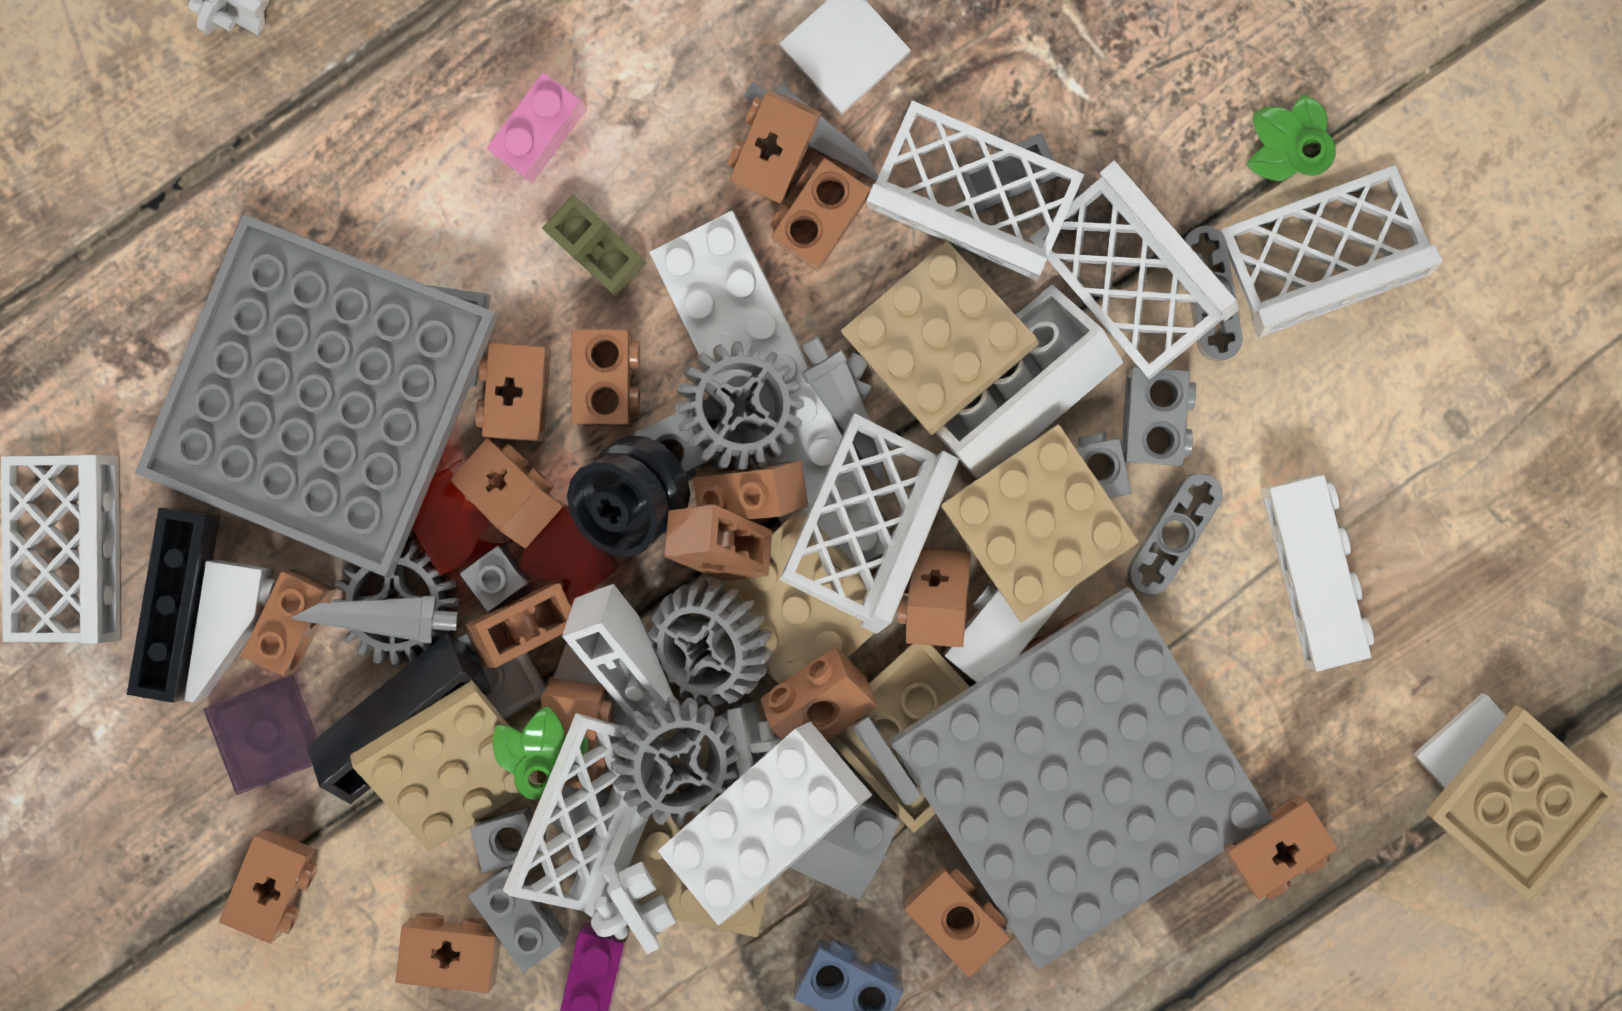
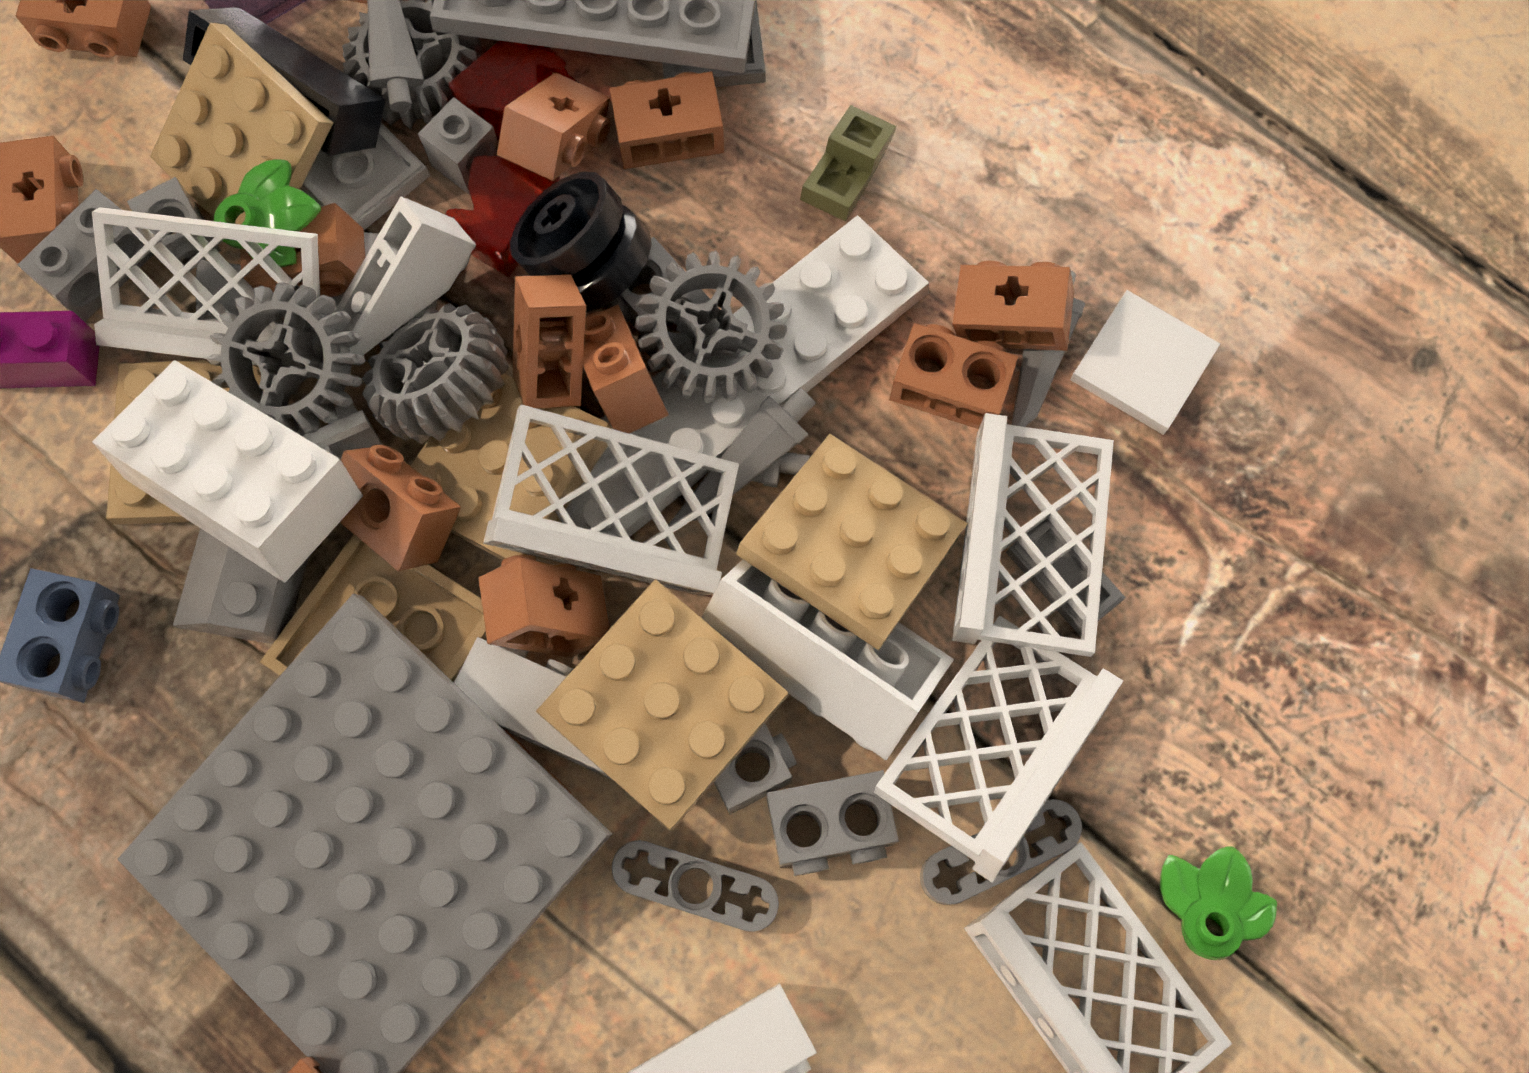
camera: 75 degrees right, 15 degrees down
nougat brick [462,583,571,668] -> none
bright pink brick [487,72,587,184] -> none
nougat brick [571,330,640,426] -> none
white hips [591,862,676,955] -> none
light grey tile [853,714,922,805] -> none
nougat brick [903,863,1010,978] -> none

